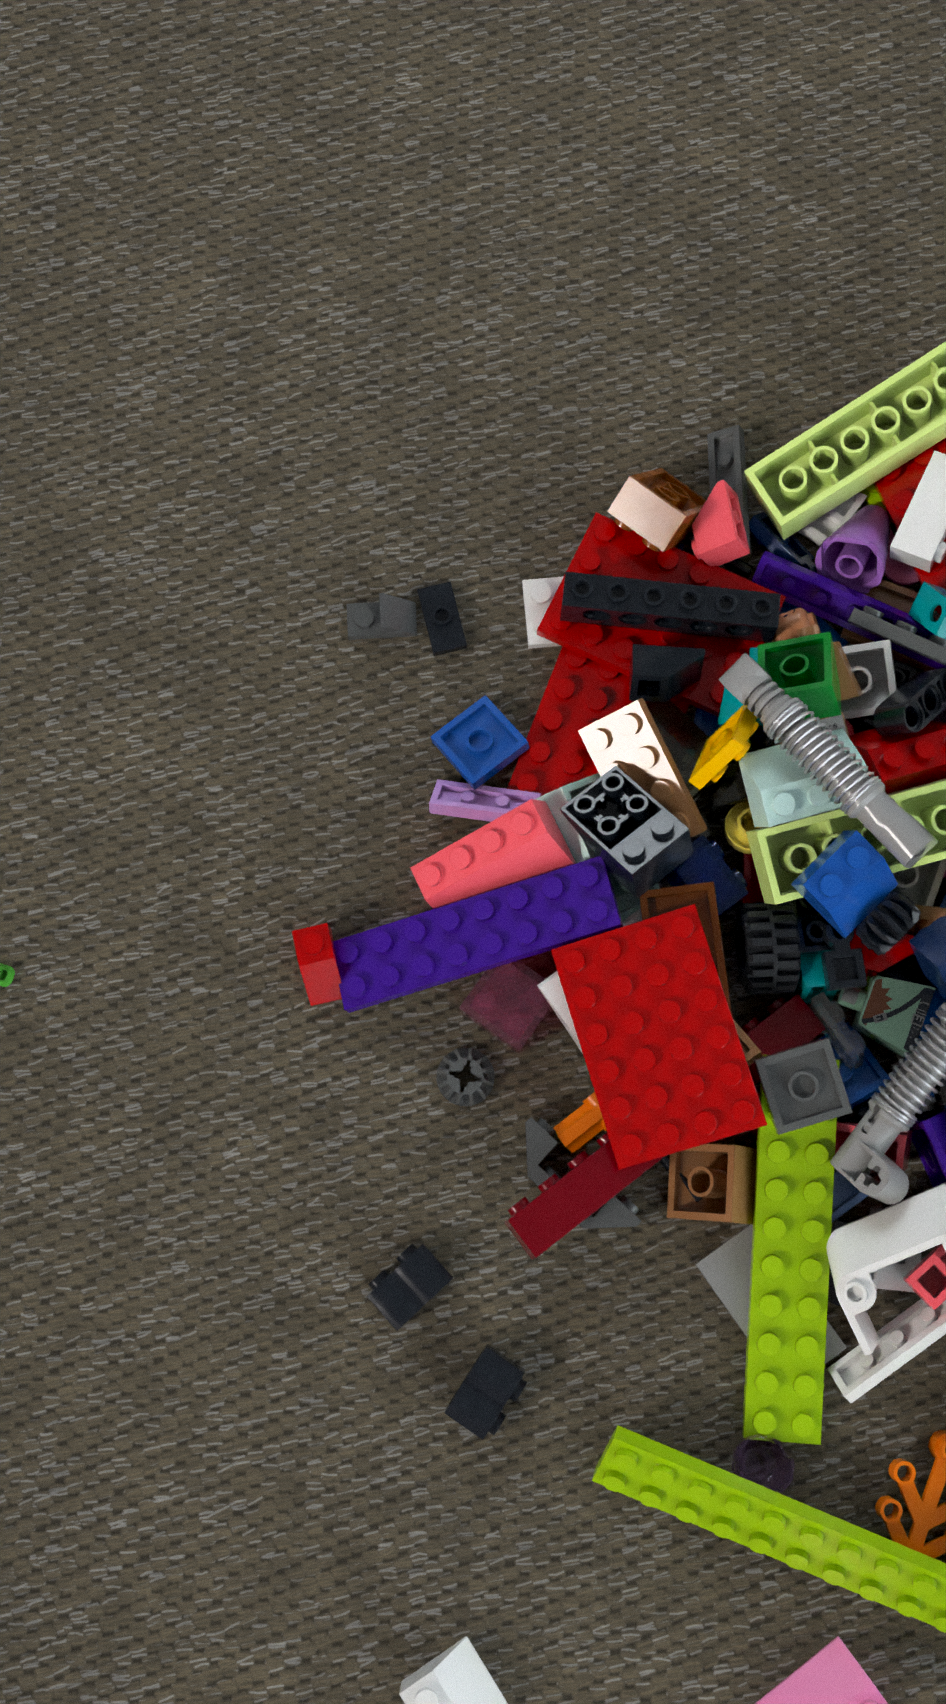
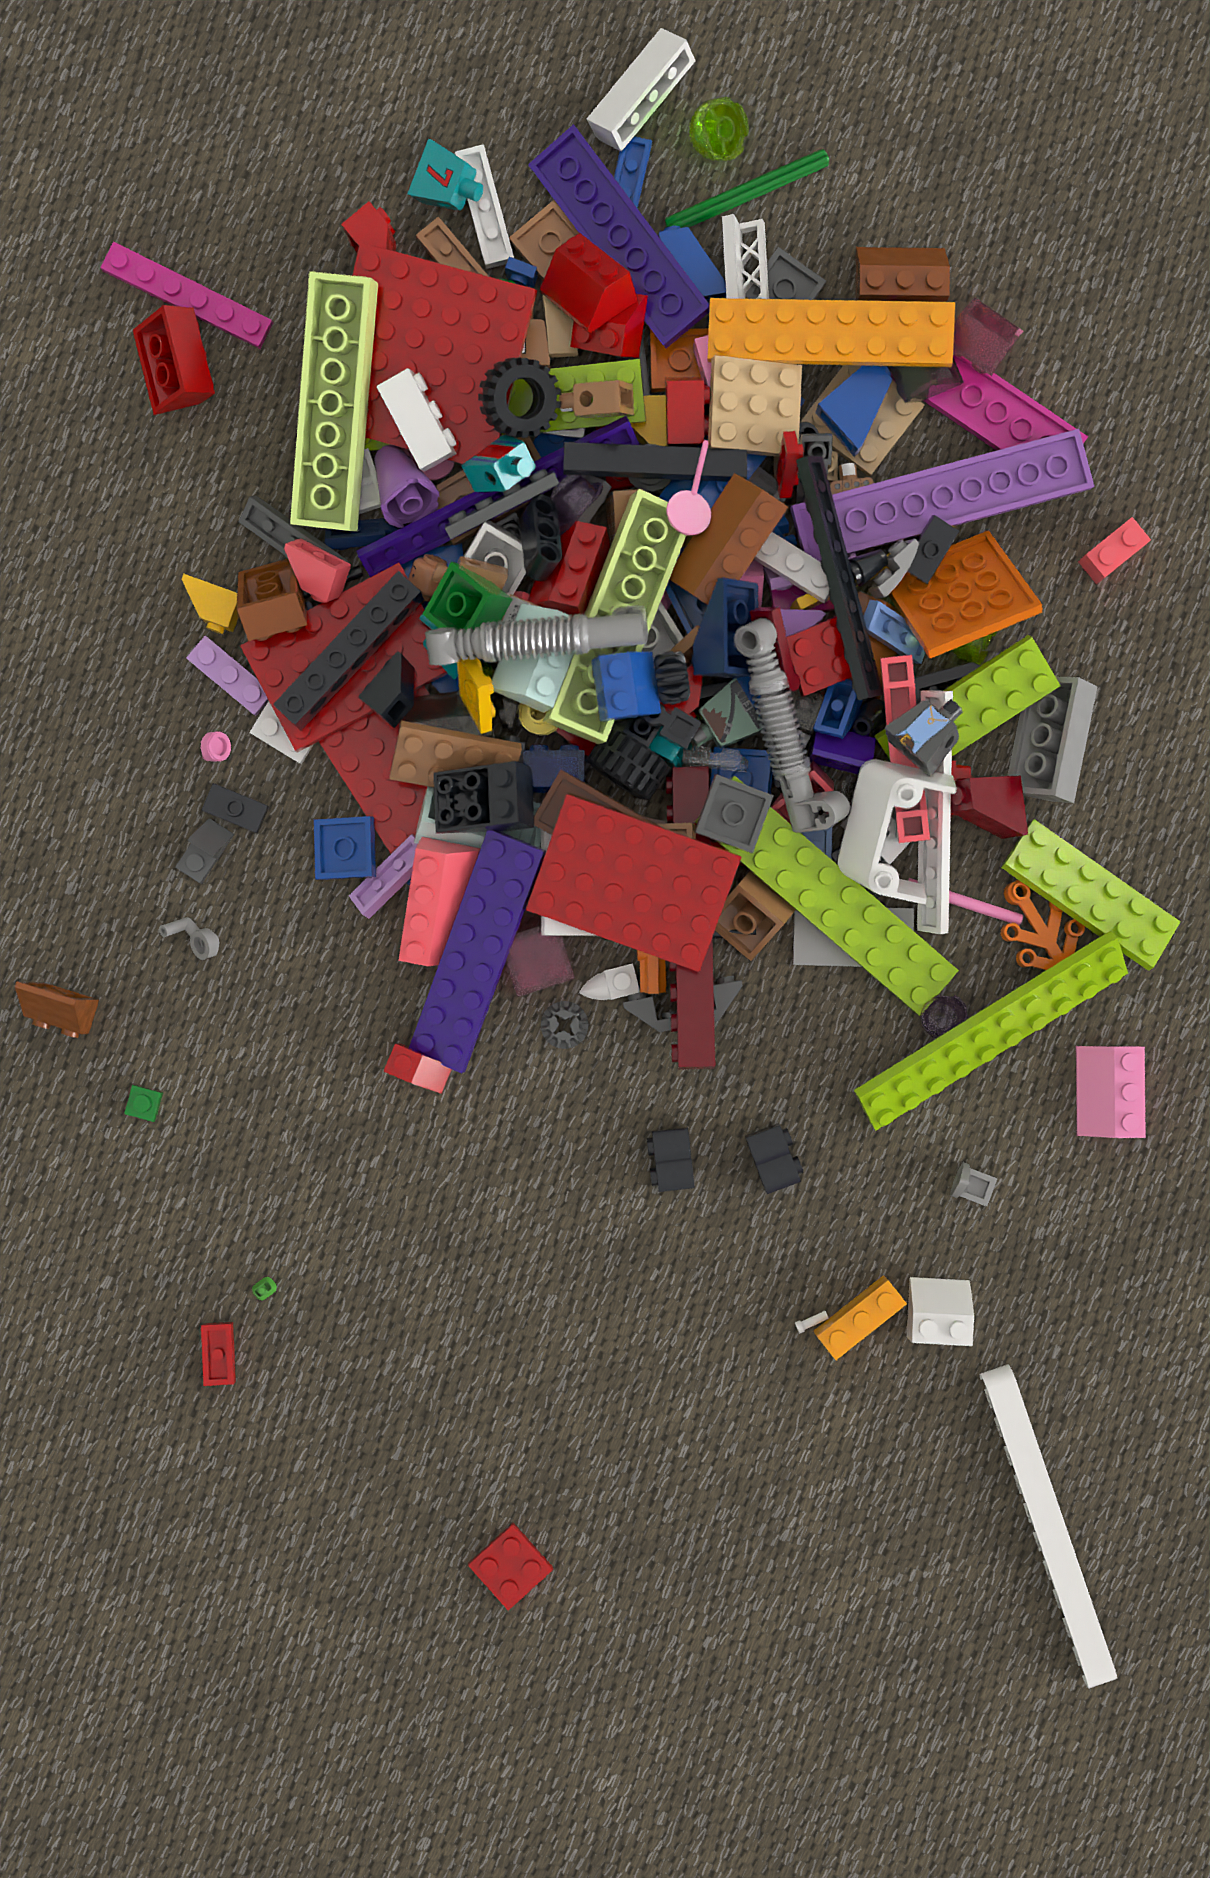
camera: 60 degrees left, 10 degrees up
none -> dark orange slope [15,981,99,1038]
none -> dark pink plate [100,242,273,349]
none -> green plate [124,1085,163,1122]
none -> red slope [133,305,215,415]
none -> light grey plate [159,917,220,960]
none -> yellow slope [182,574,239,634]
none -> lavender plate [186,636,269,716]
none -> bright pink tile [201,732,231,762]
none -> white plate [579,963,640,1000]
none -> white piece [795,1311,829,1334]
none -> light orange brick [814,1275,907,1360]
none -> bright pink bar [908,878,1023,926]
none -> light grey tile [950,1162,997,1206]

